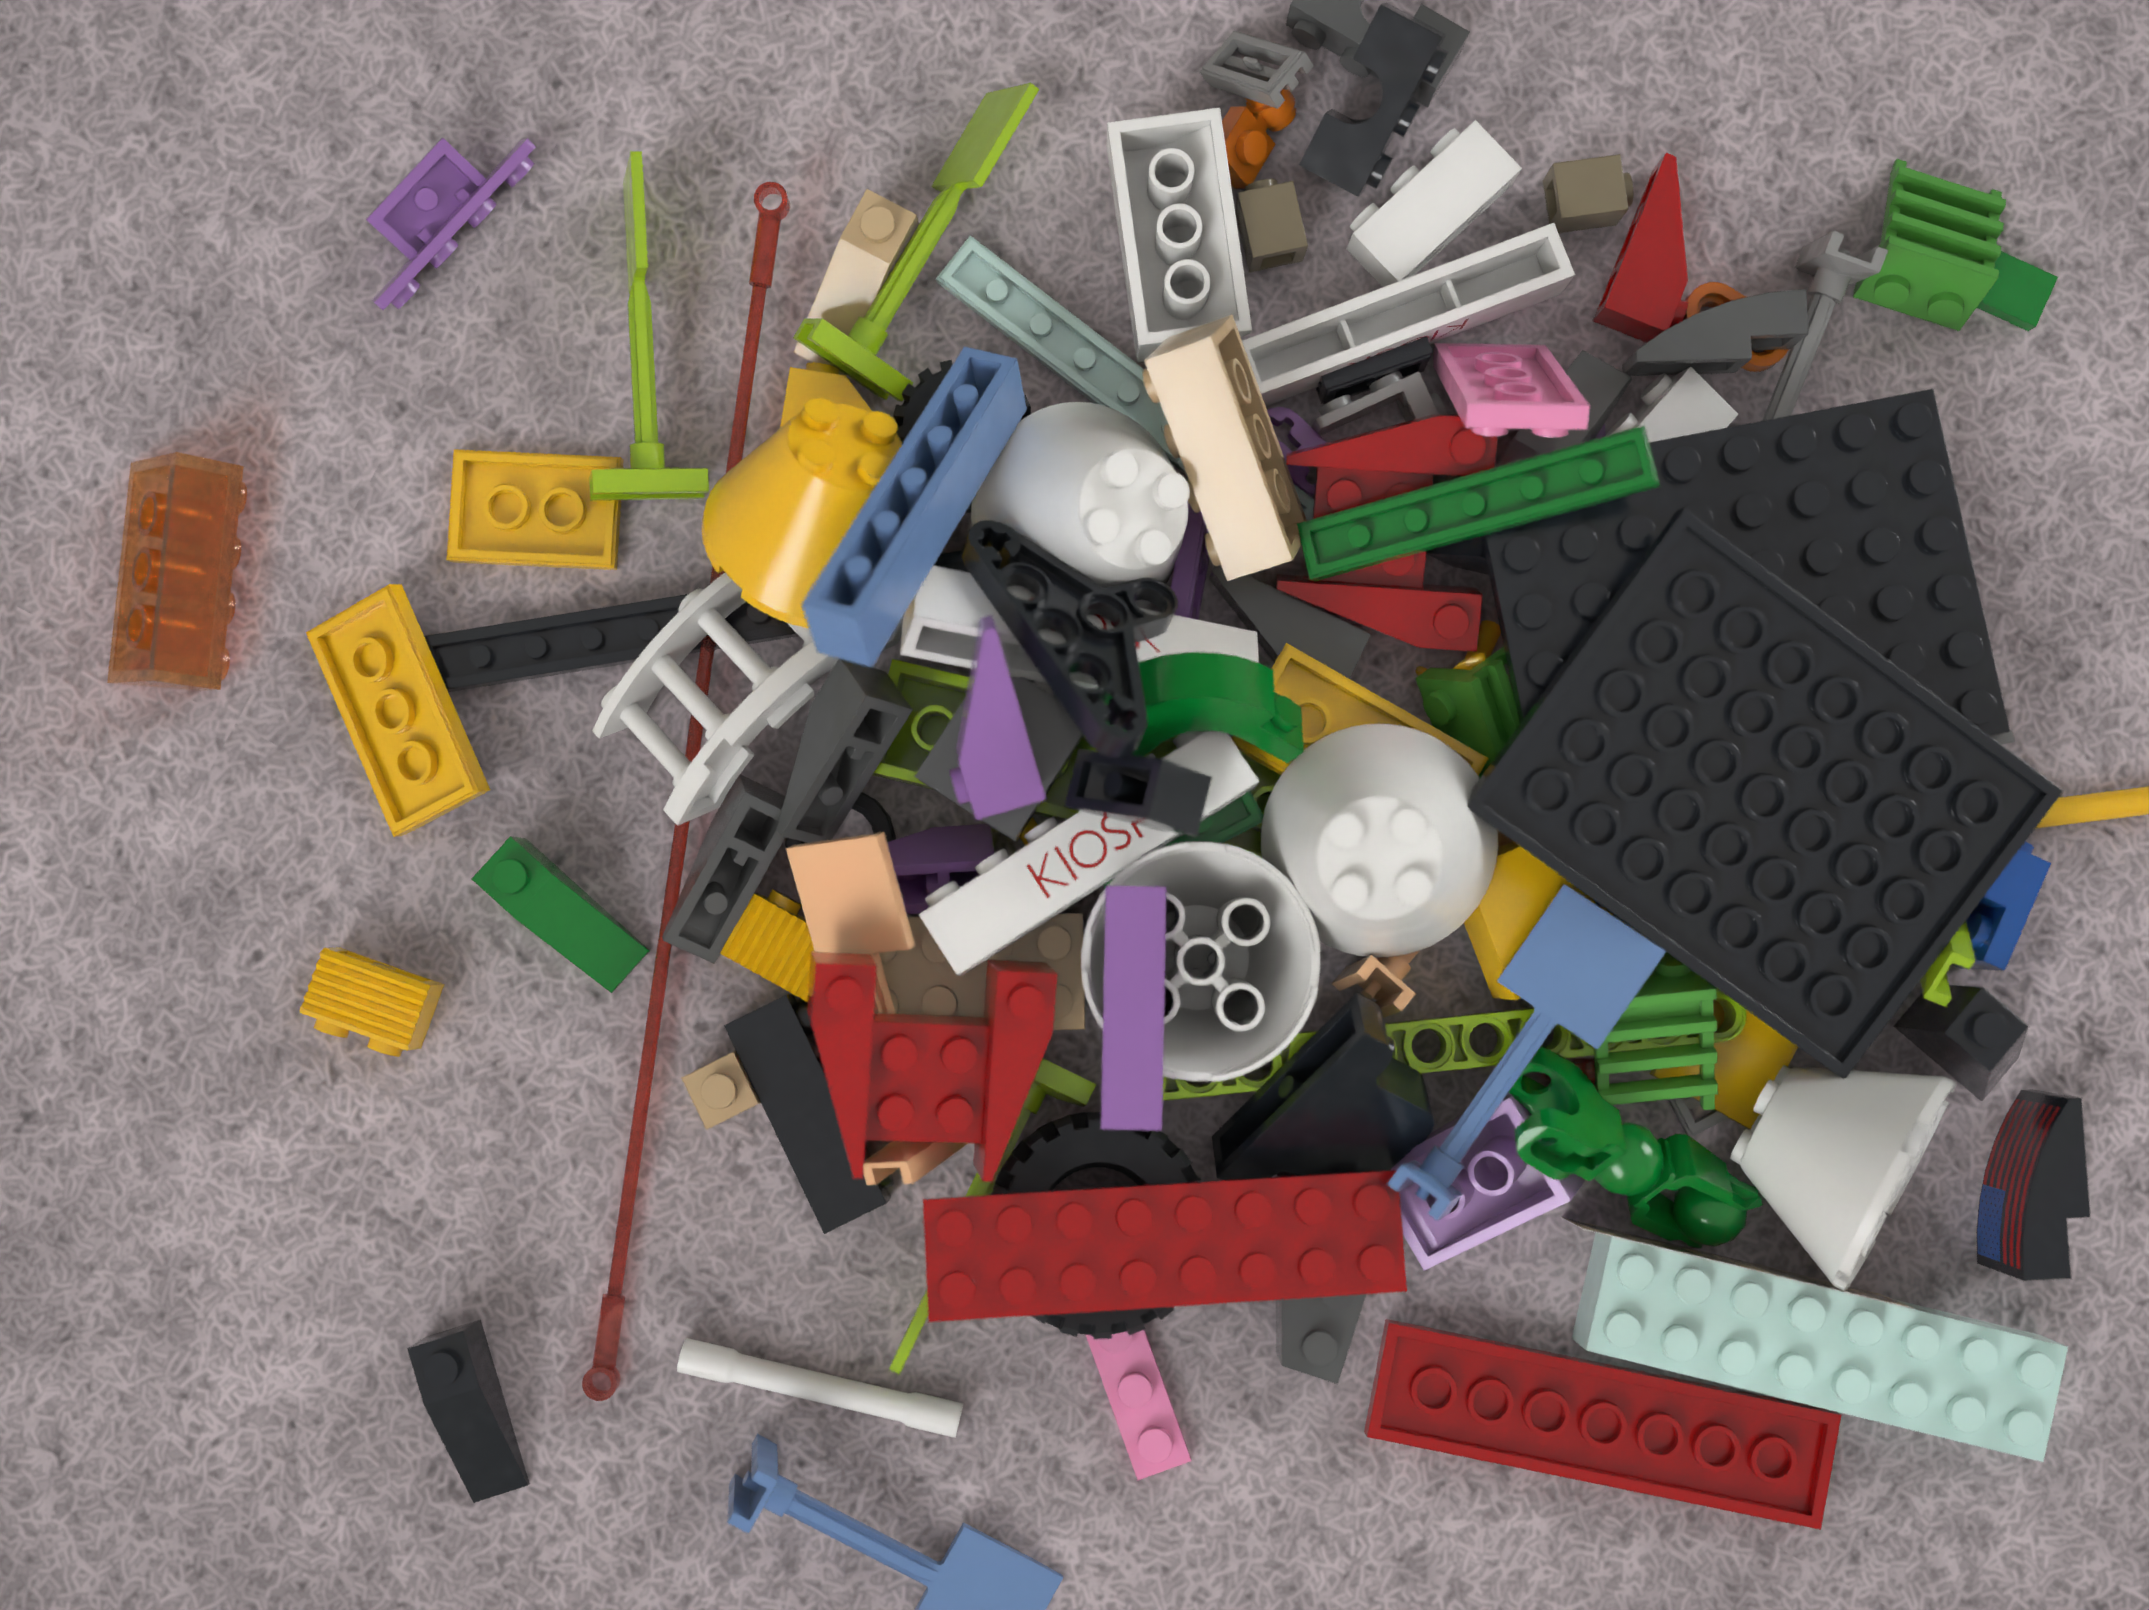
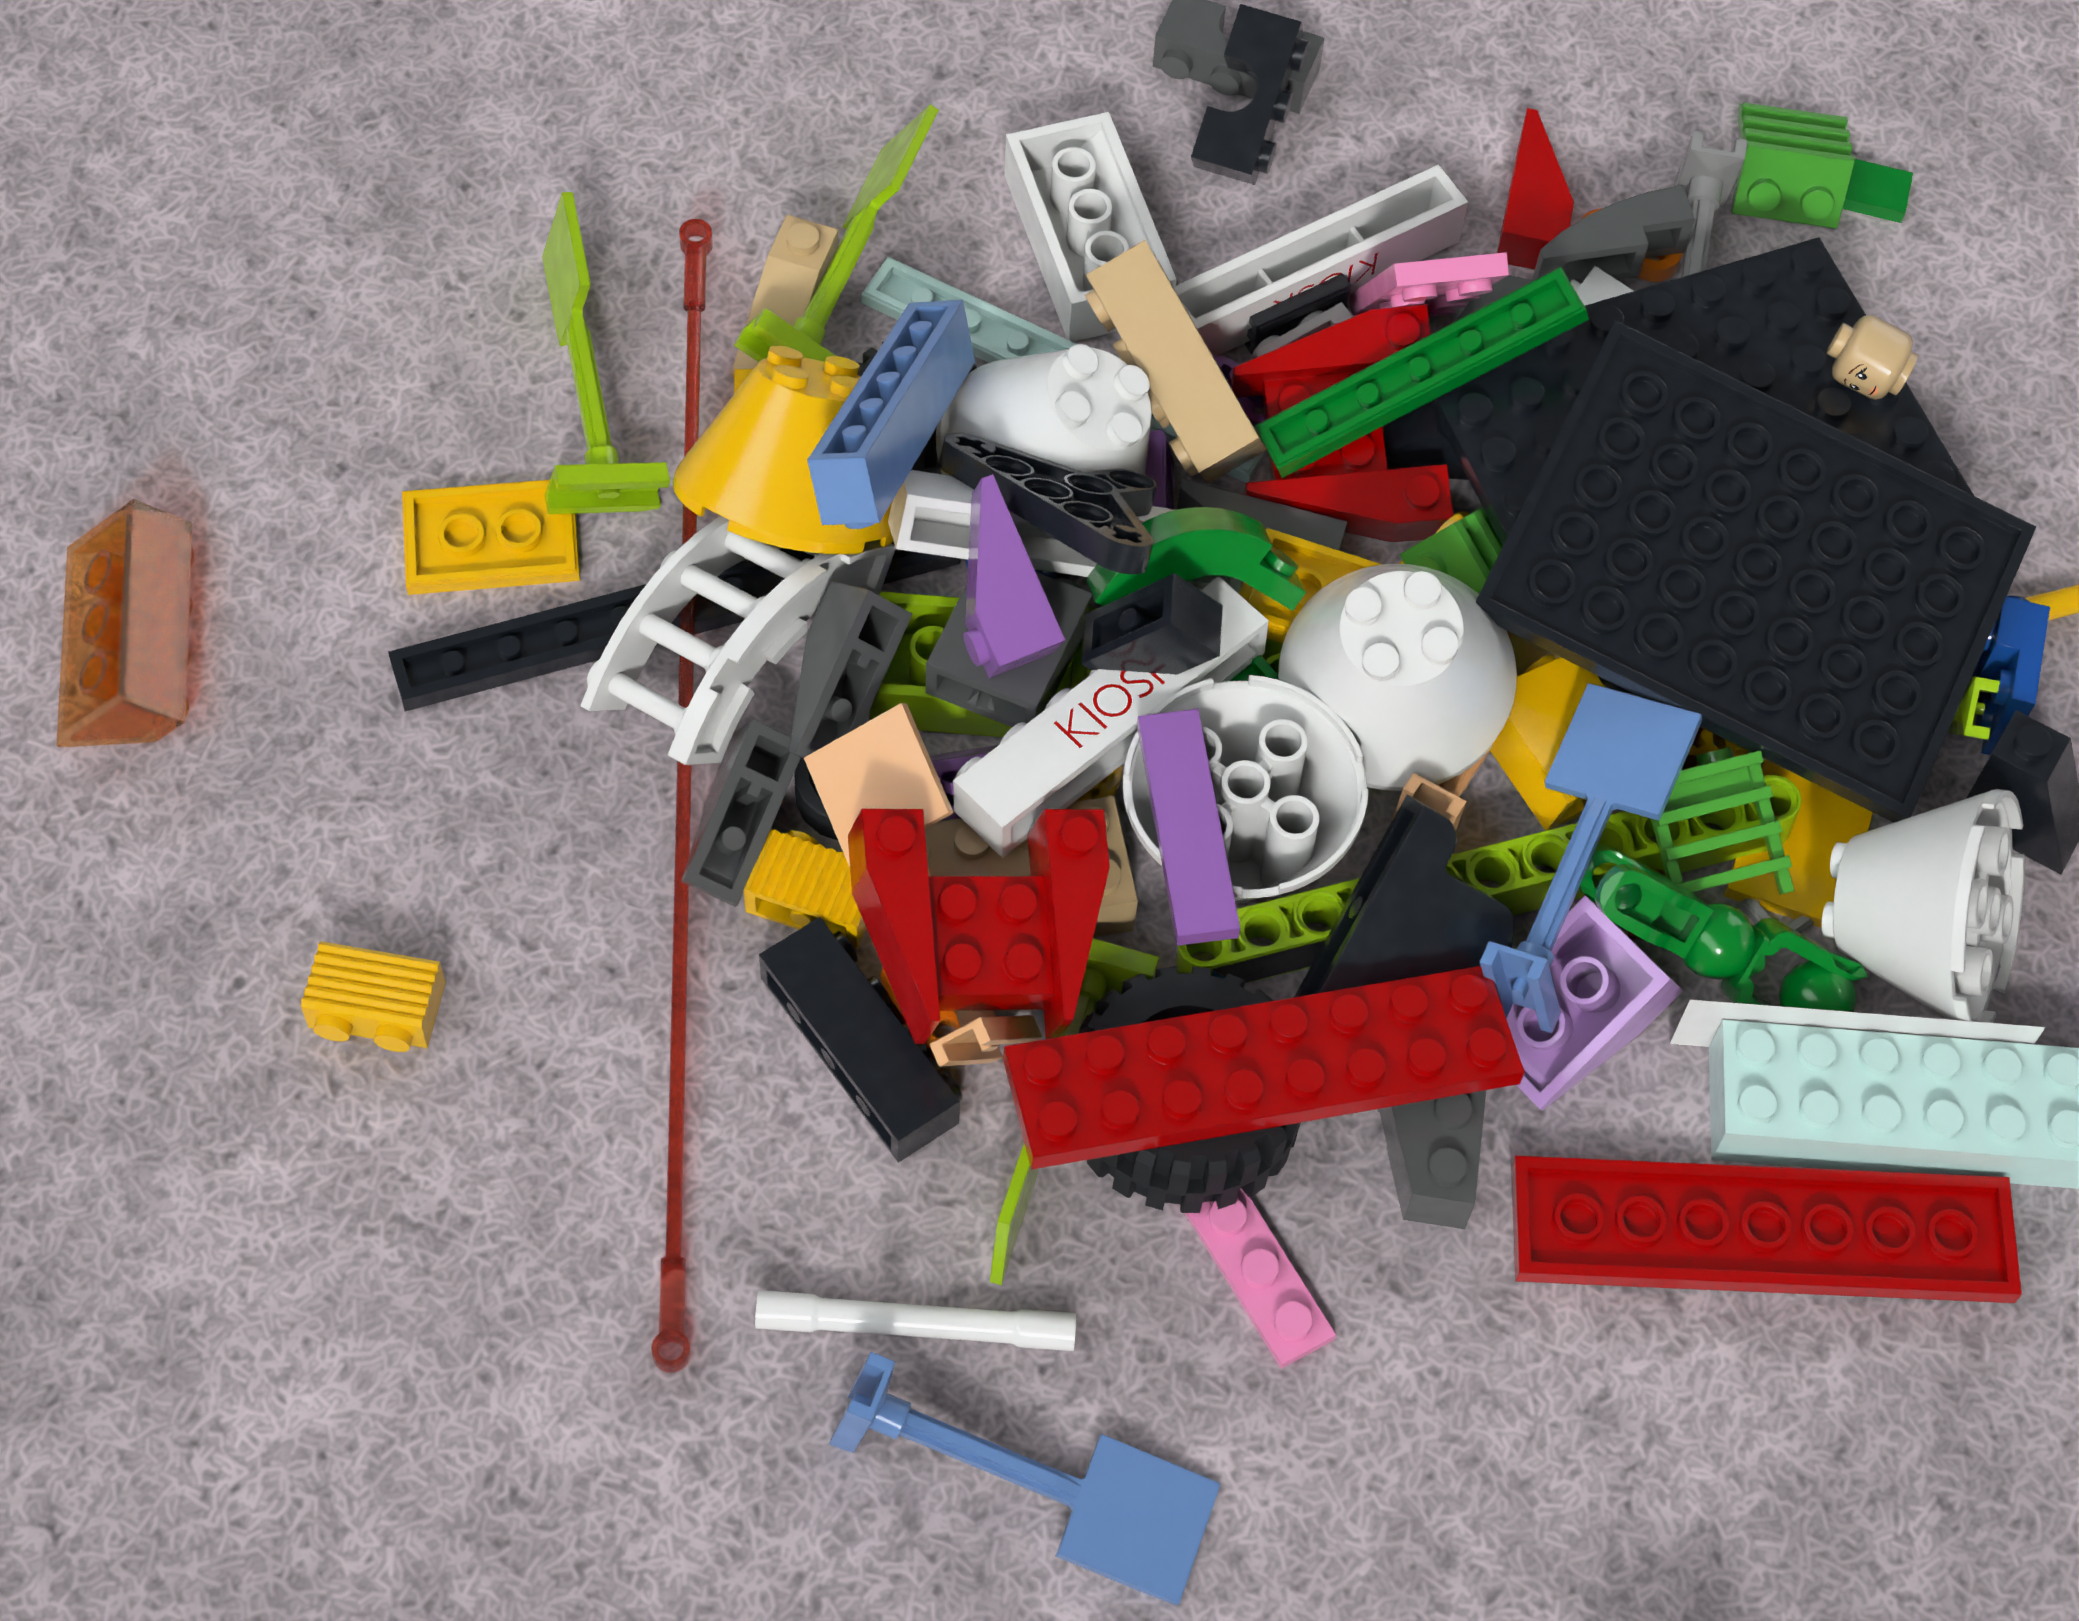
camera: 15 degrees left, 25 degrees down
yellow tile [306,584,490,837] -> none
medium lavender bracket [365,138,536,310] -> none
black slope [407,1319,530,1503] -> none
green slope [472,836,650,993] -> none
tan brick [681,1051,761,1130] -> none
light grey tile [1200,31,1314,109] -> none
orange plate [1222,89,1296,188] -> none
dark tan brick [1235,178,1308,273] -> none
white brick [1347,120,1522,287] -> none
dark tan brick [1543,154,1634,233] -> none
none -> tan head [1826,315,1918,400]

